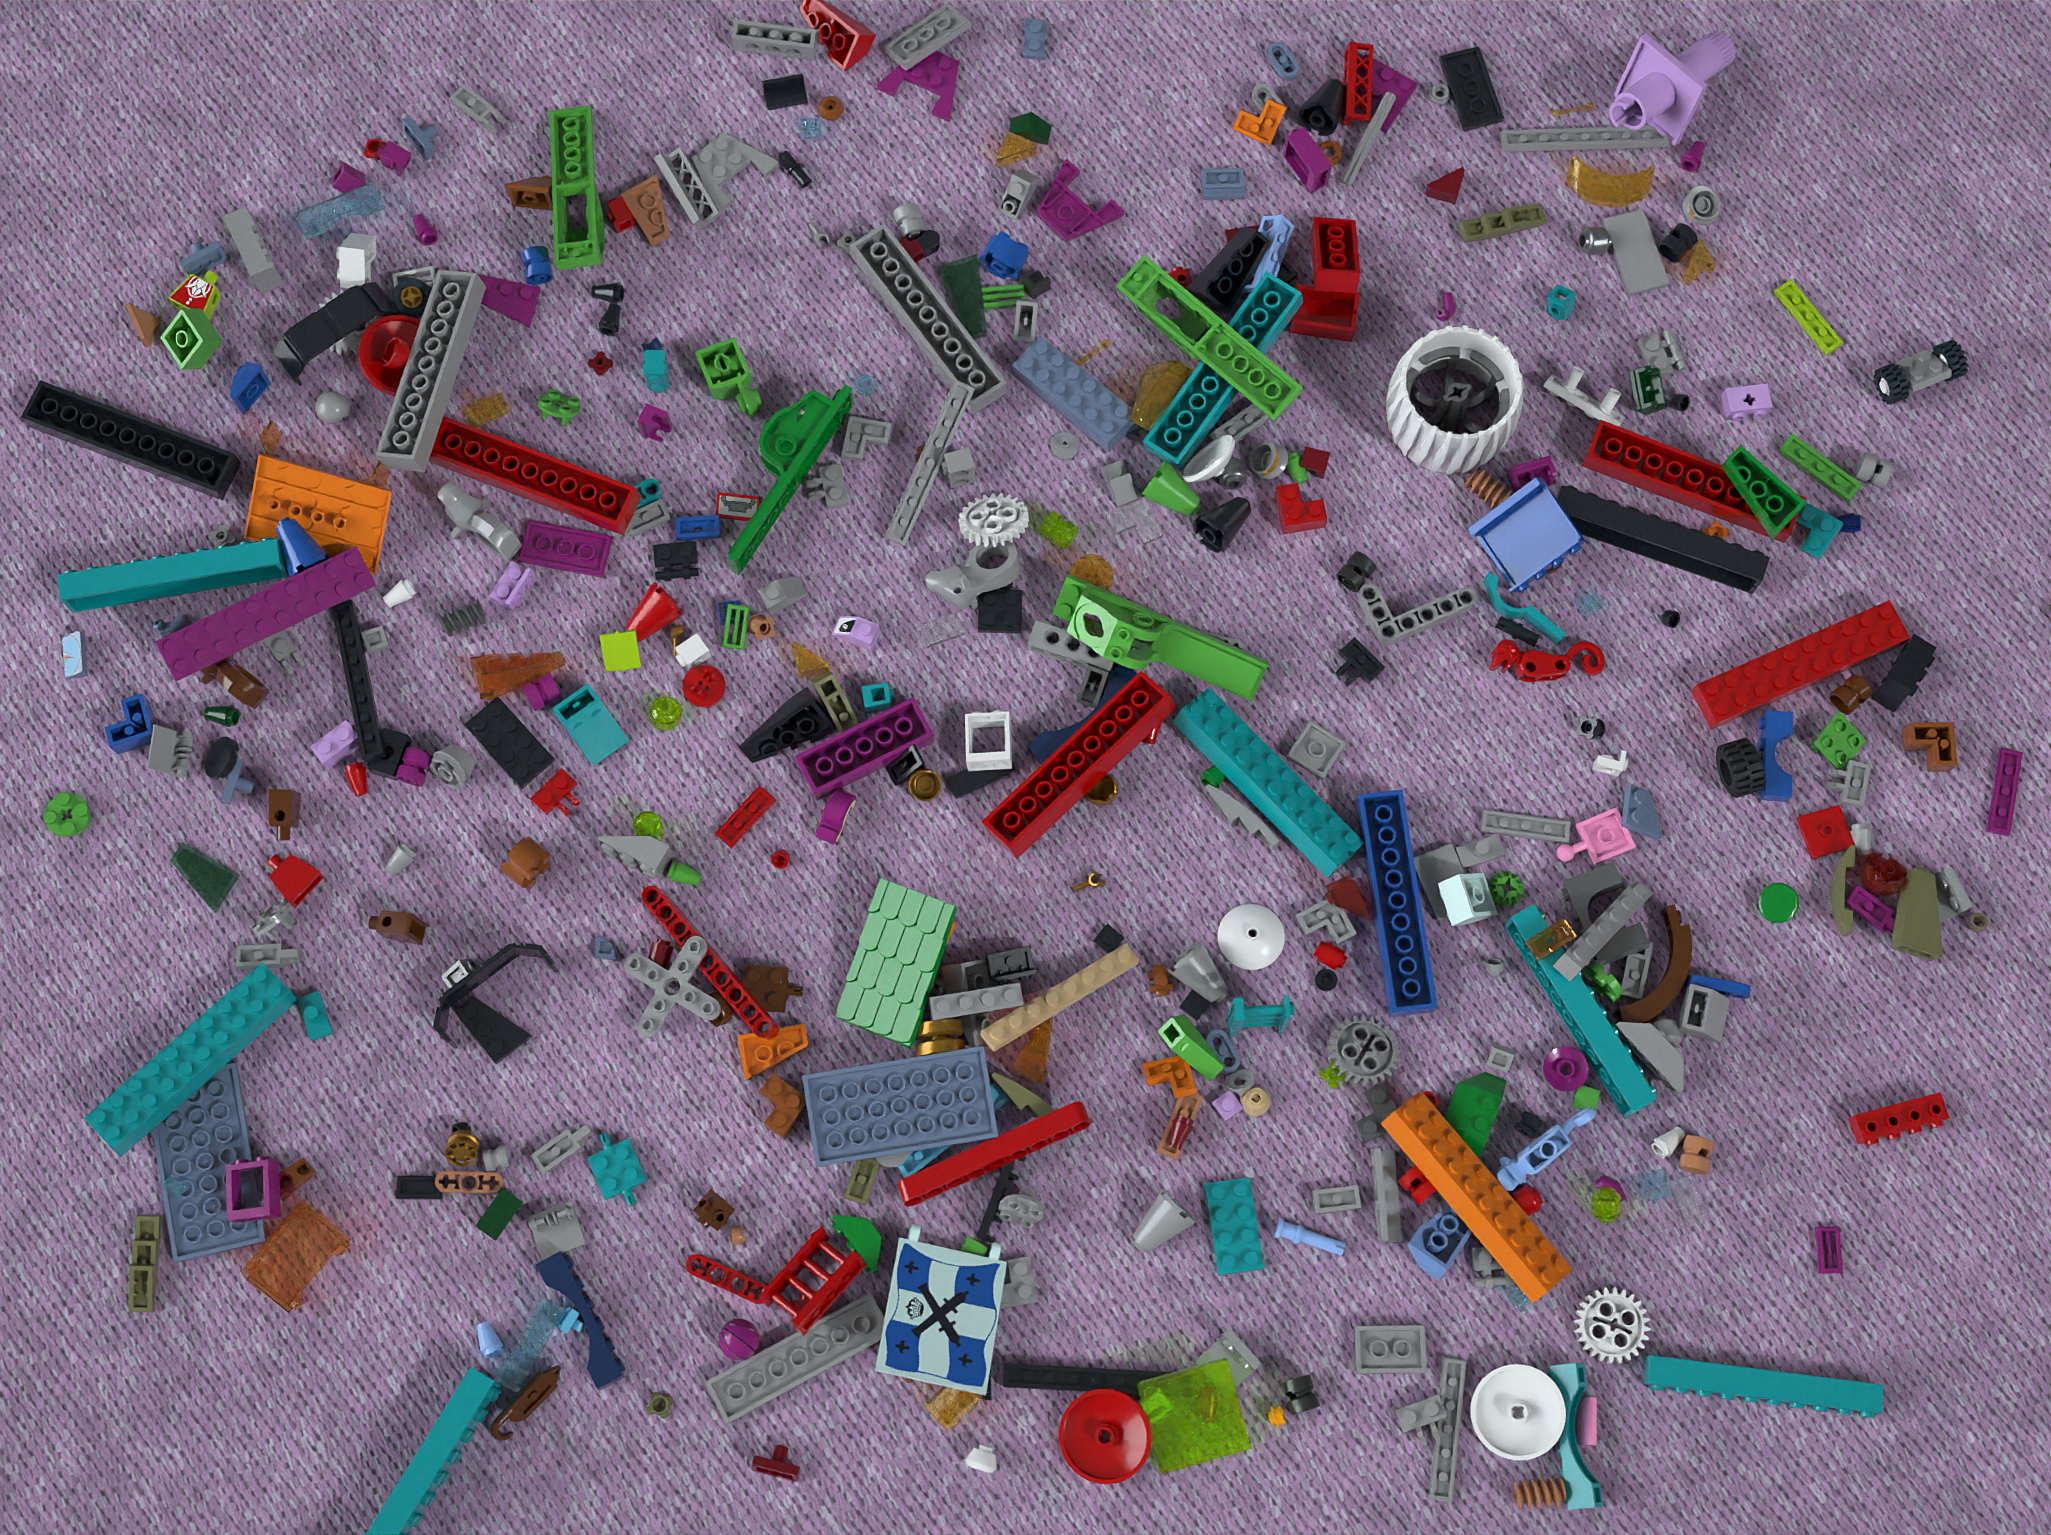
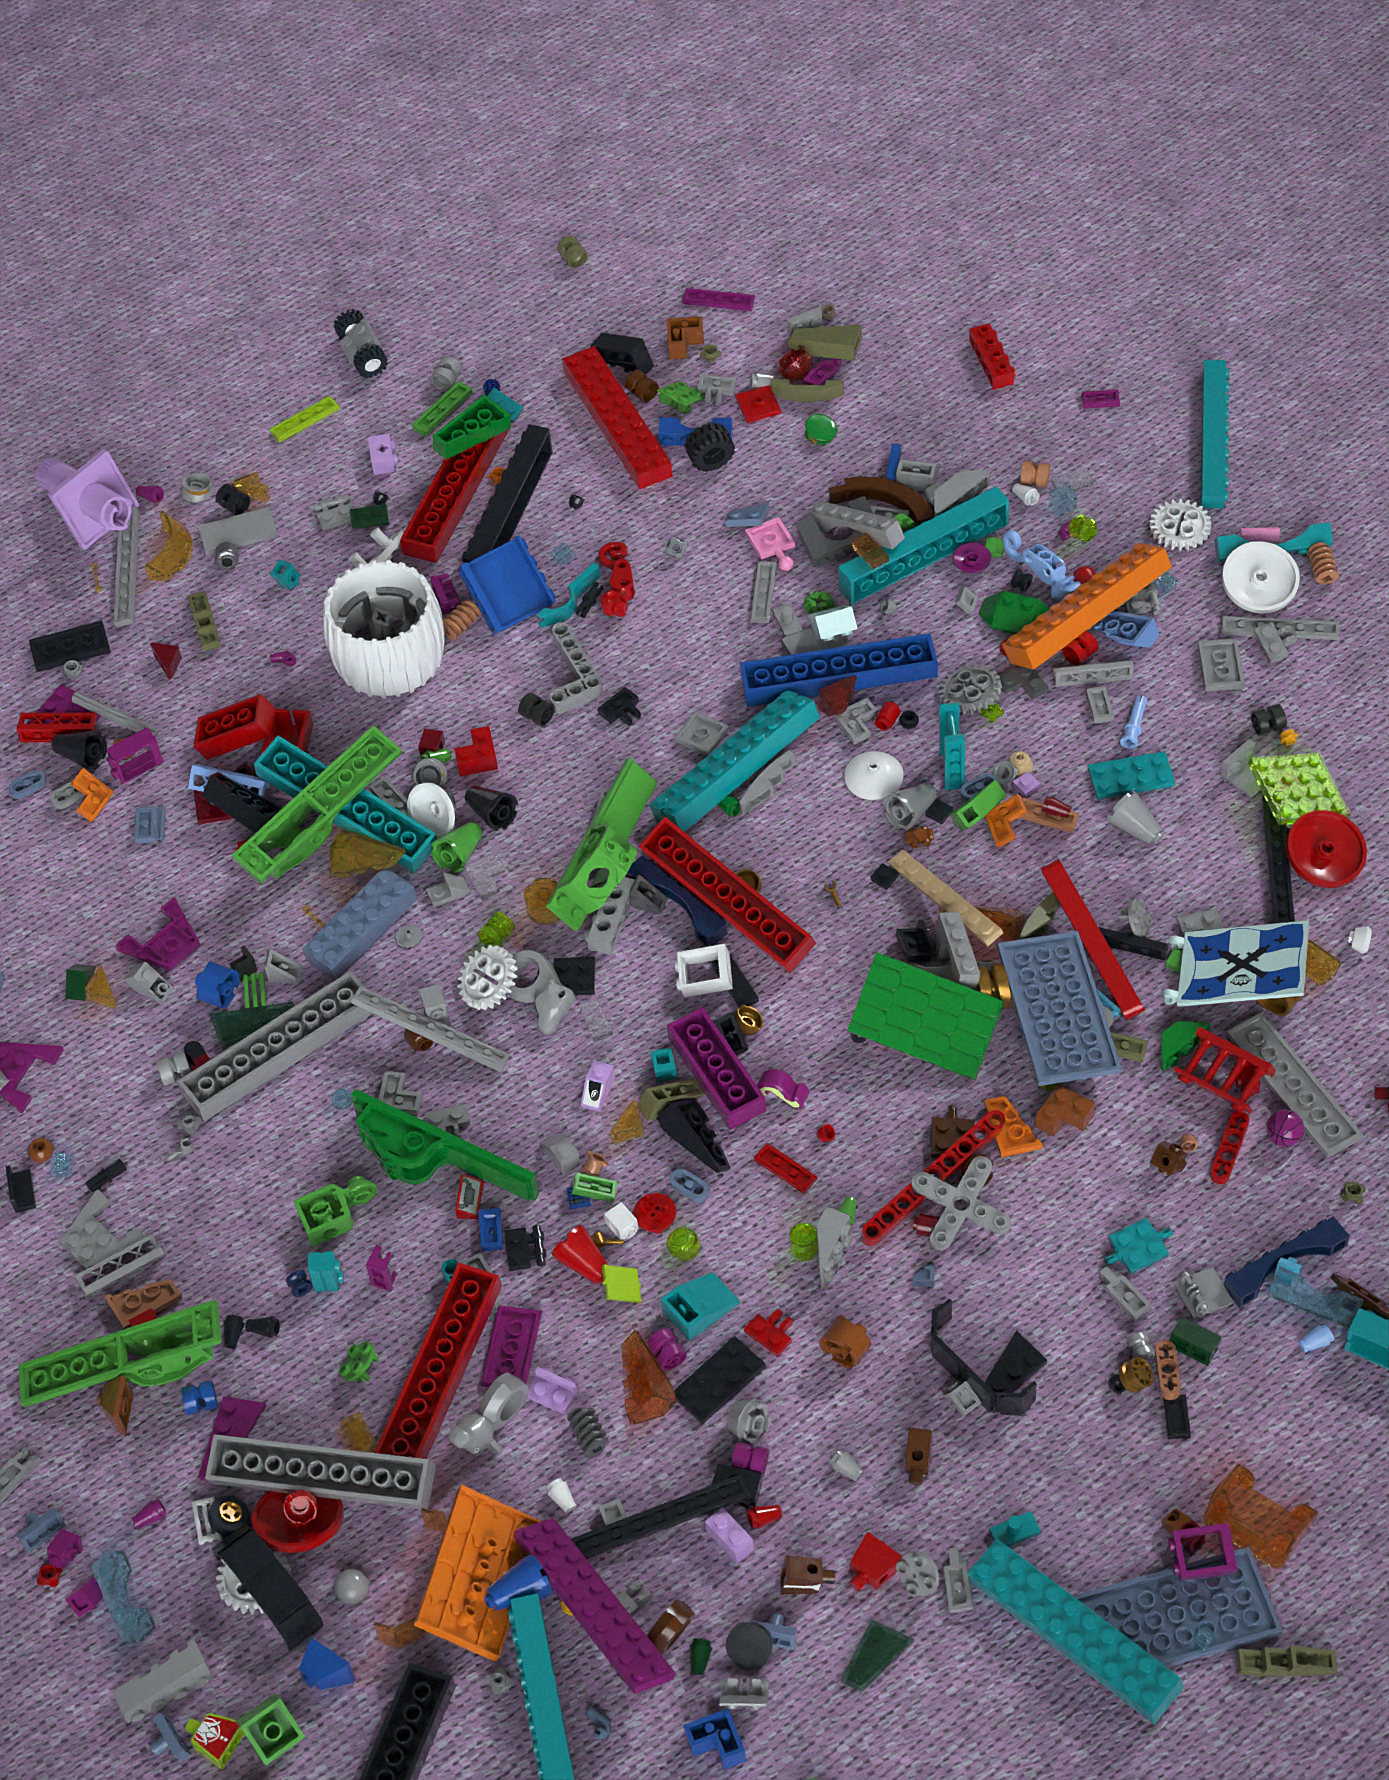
camera: 85 degrees left, 20 degrees down
white brick [336,233,376,288] -> none
dark red plate [588,351,613,376] -> none
white bracket [1592,750,1629,777] -> none
none -> sand blue plate [670,1169,709,1203]
none -> olive plate [700,345,722,363]

